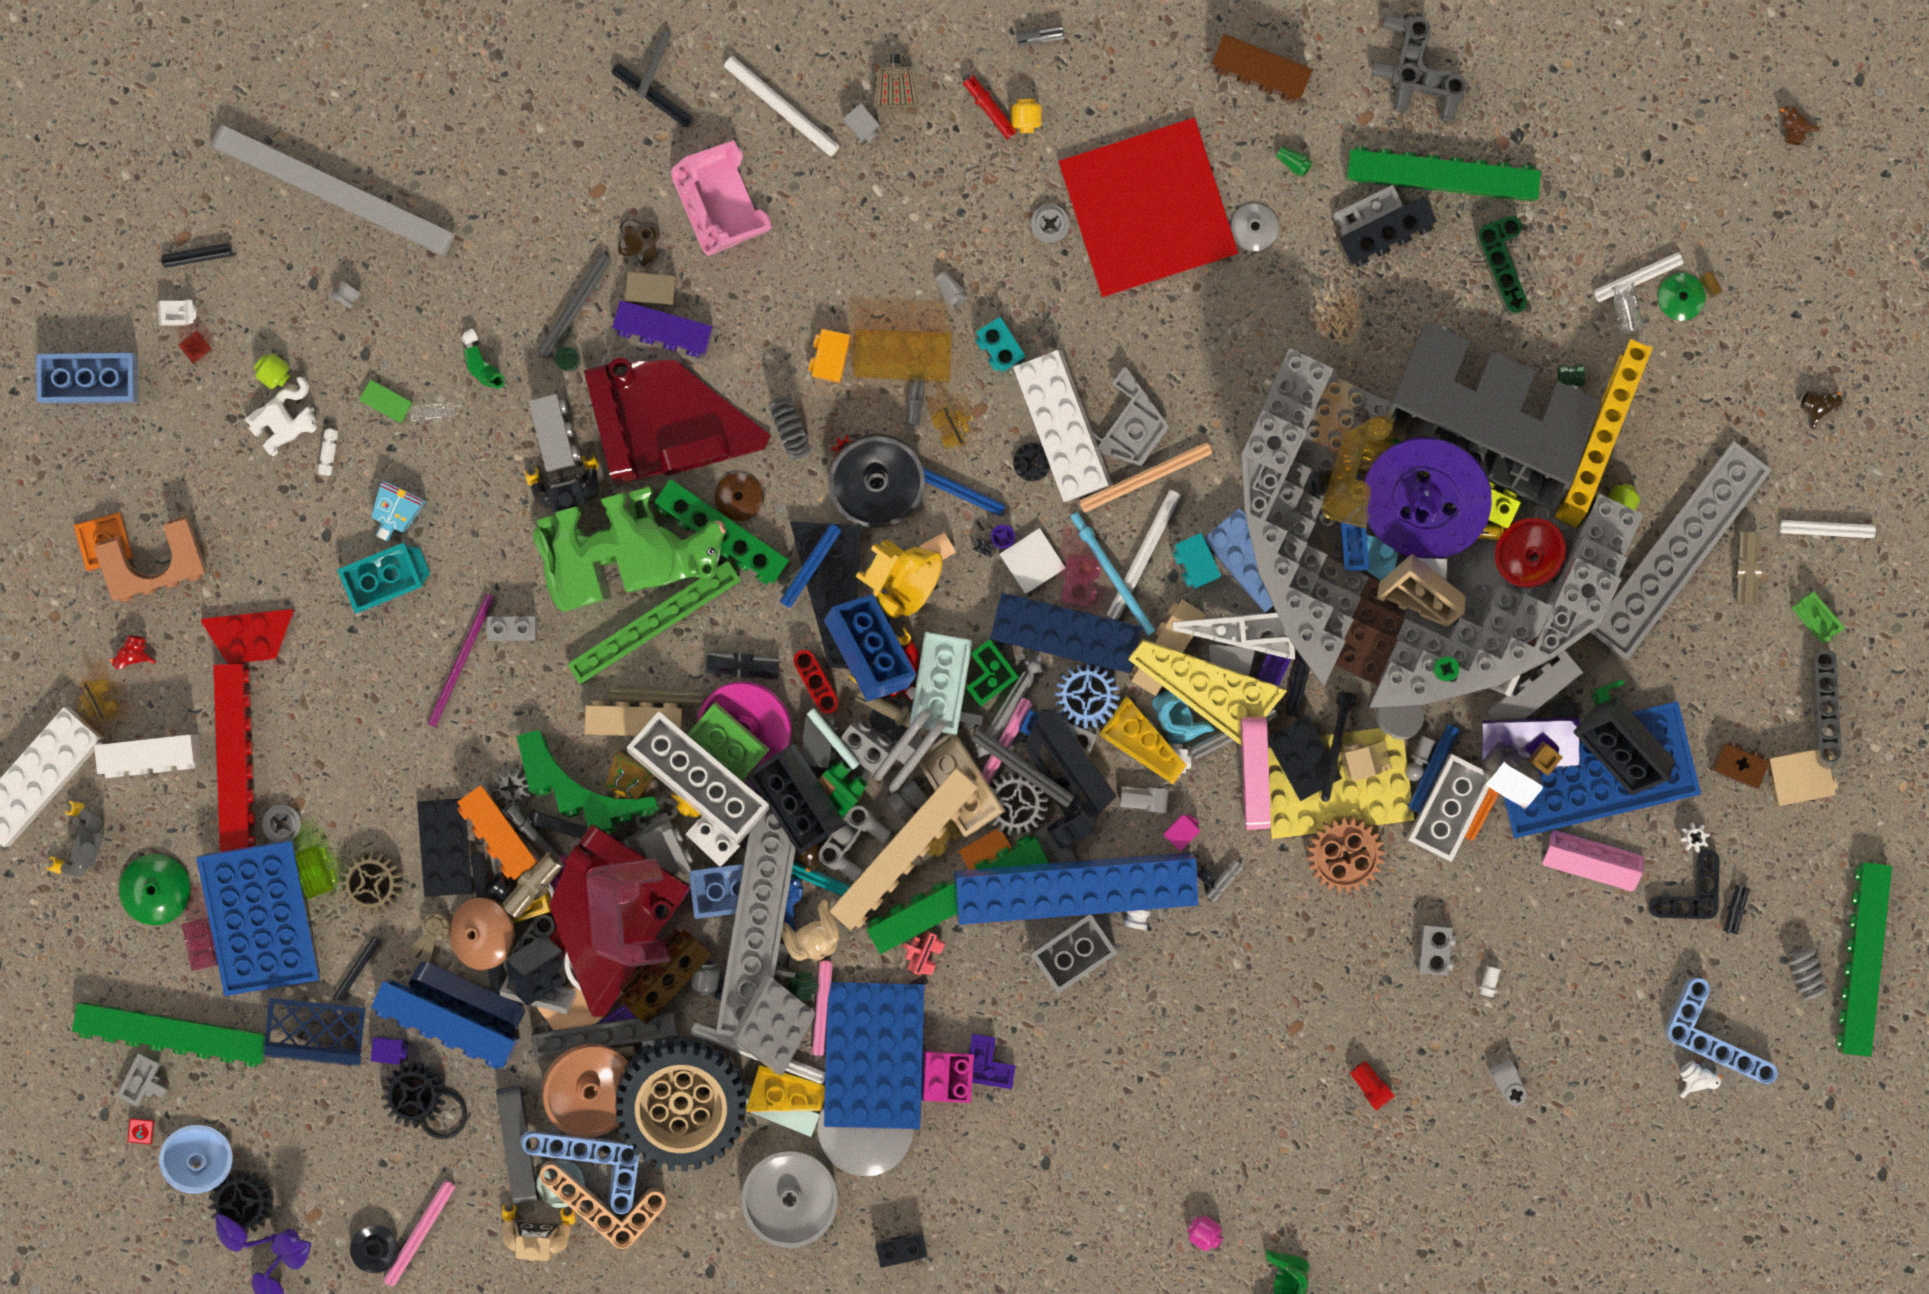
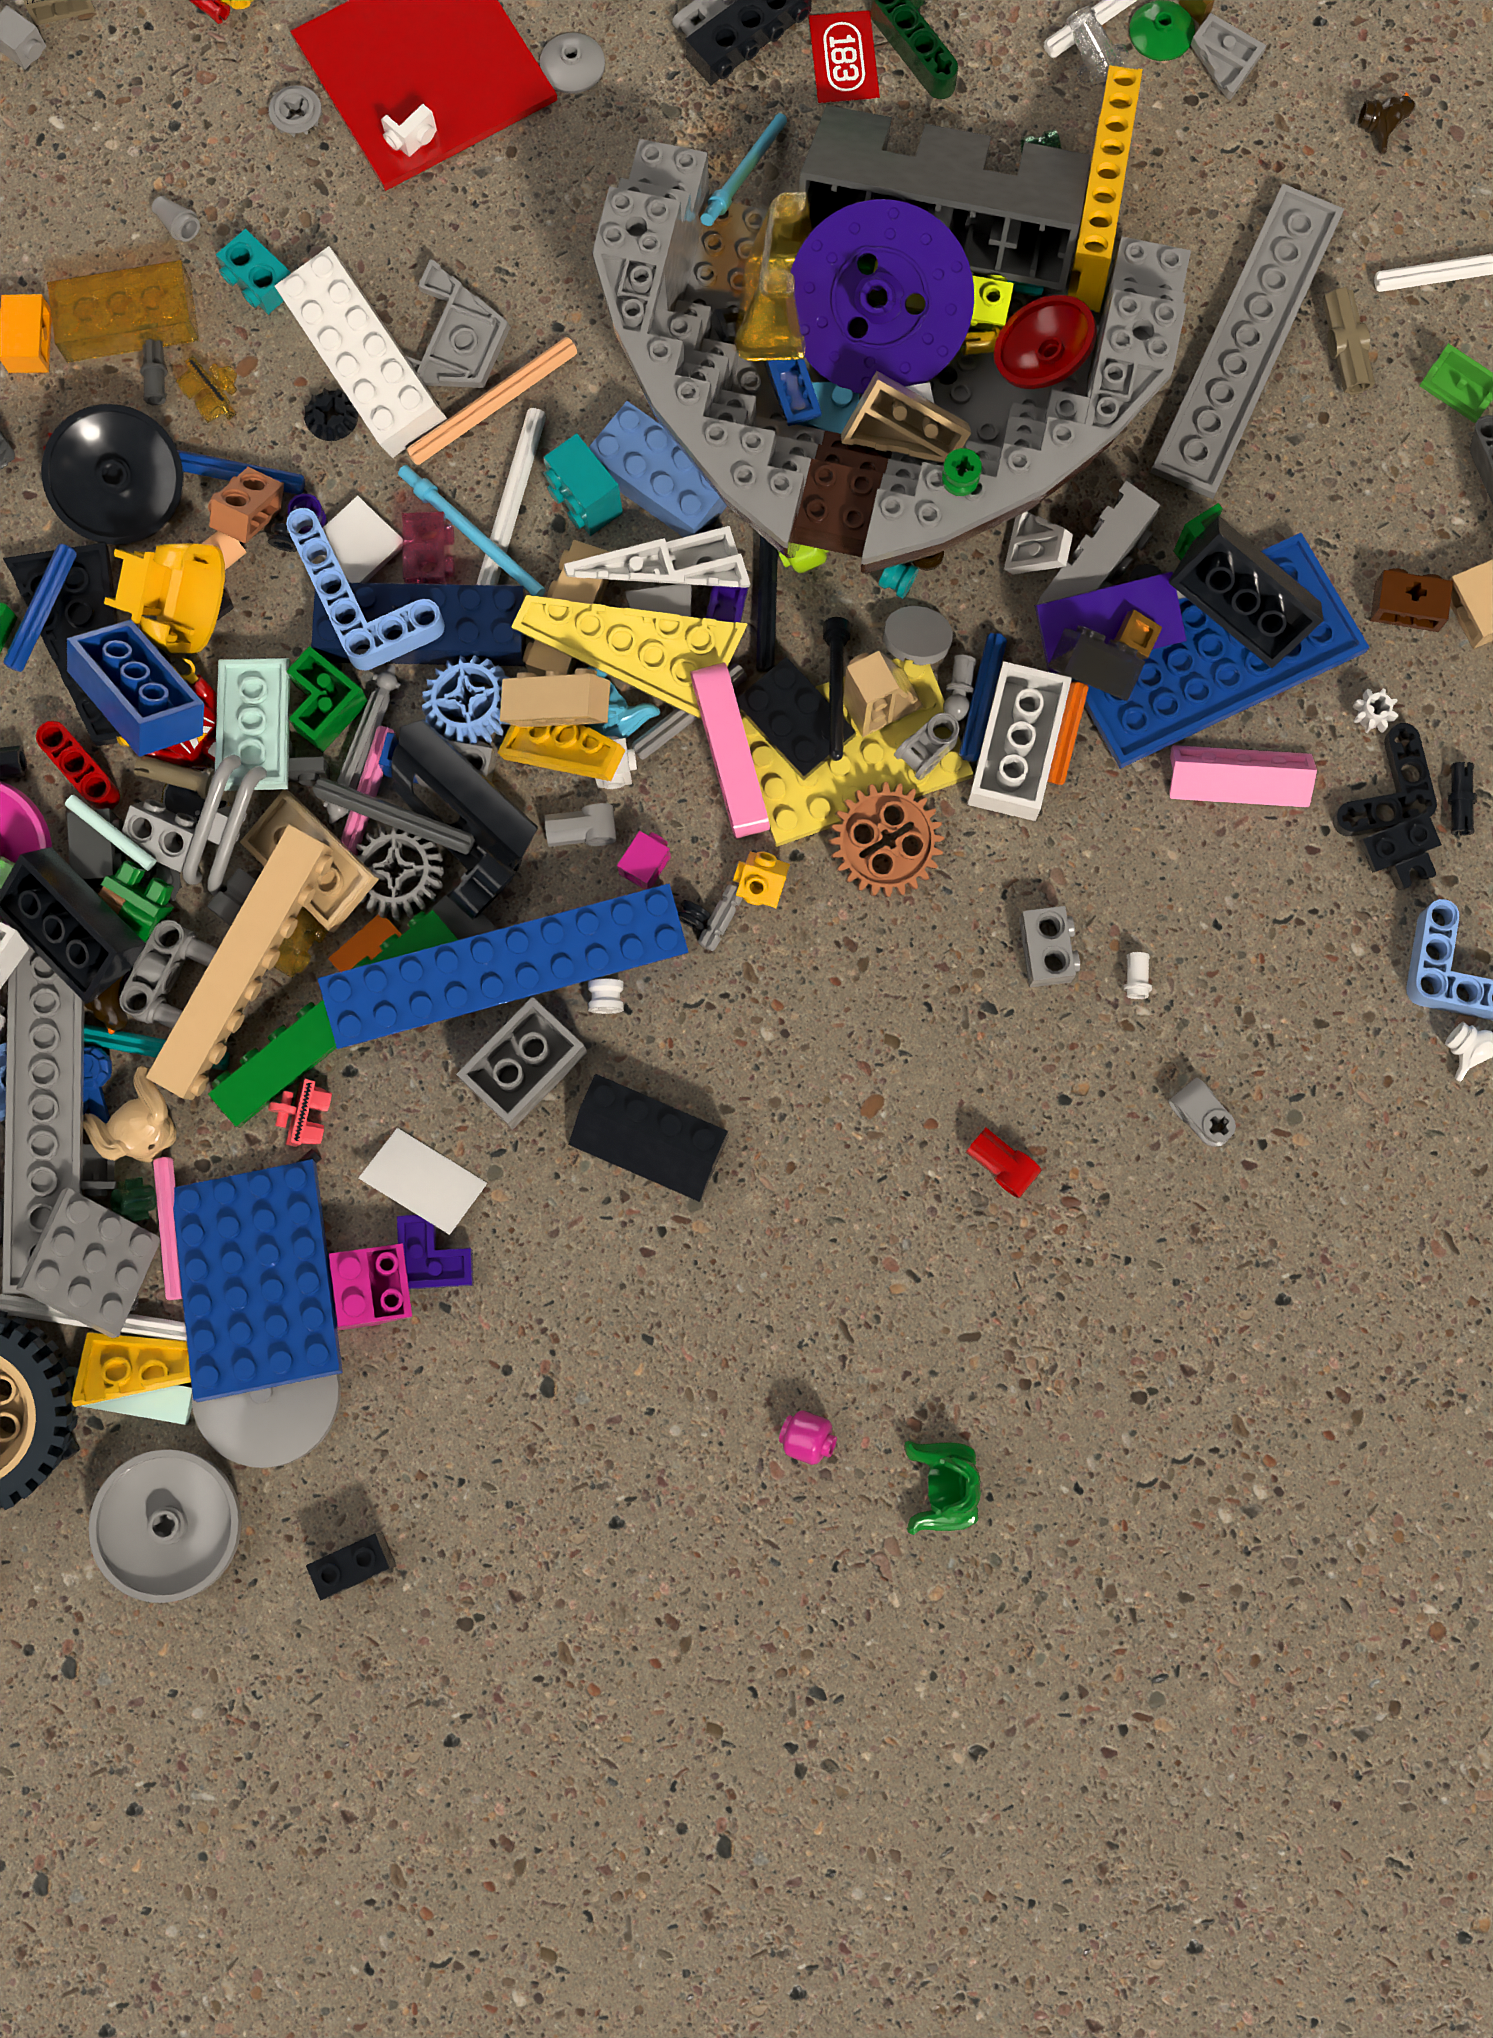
camera: 15 degrees left, 10 degrees down
none -> nougat brick [208,467,284,544]
none -> light blue beam [286,508,445,671]
none -> white sticker [359,1128,487,1235]
none -> white bracket [381,104,437,157]
none -> tan brick [500,669,610,727]
none -> black slope [568,1074,729,1202]
none -> medium azure bar [700,113,787,226]
none -> yellow brick [733,851,790,908]
none -> red sticker [809,10,880,104]
none -> light grey piece [894,713,959,780]
none -> light grey wing [1191,13,1266,101]
none -> black plate [1359,812,1442,890]

